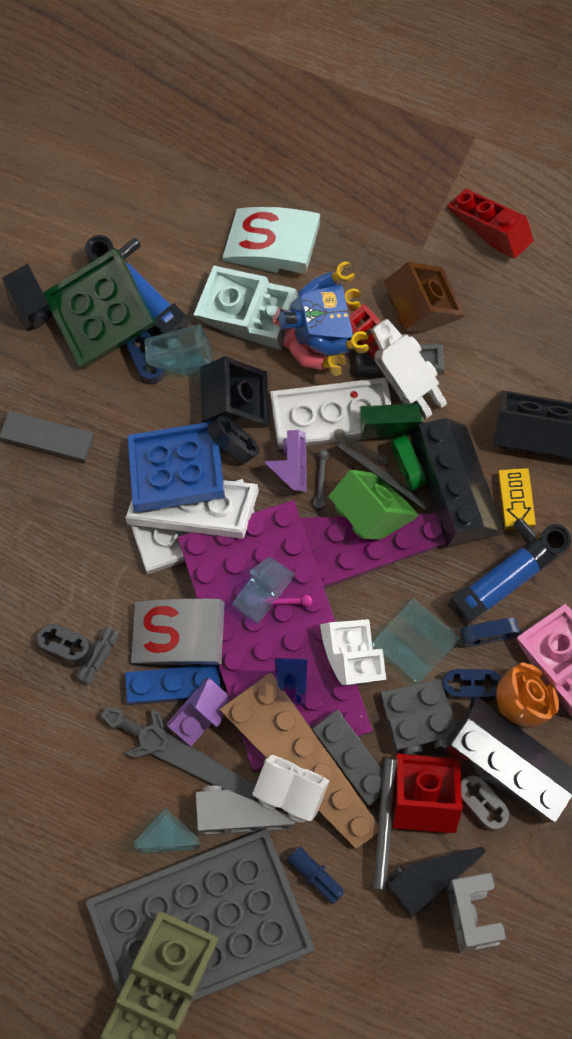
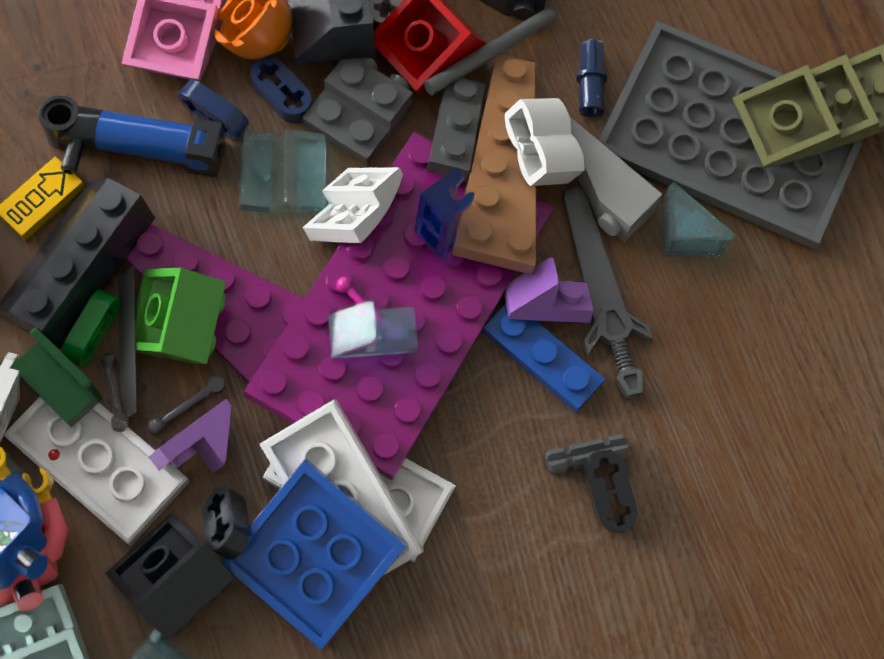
camera: 135 degrees left, 0 degrees up
light grey slope [131,599,225,666] -> none

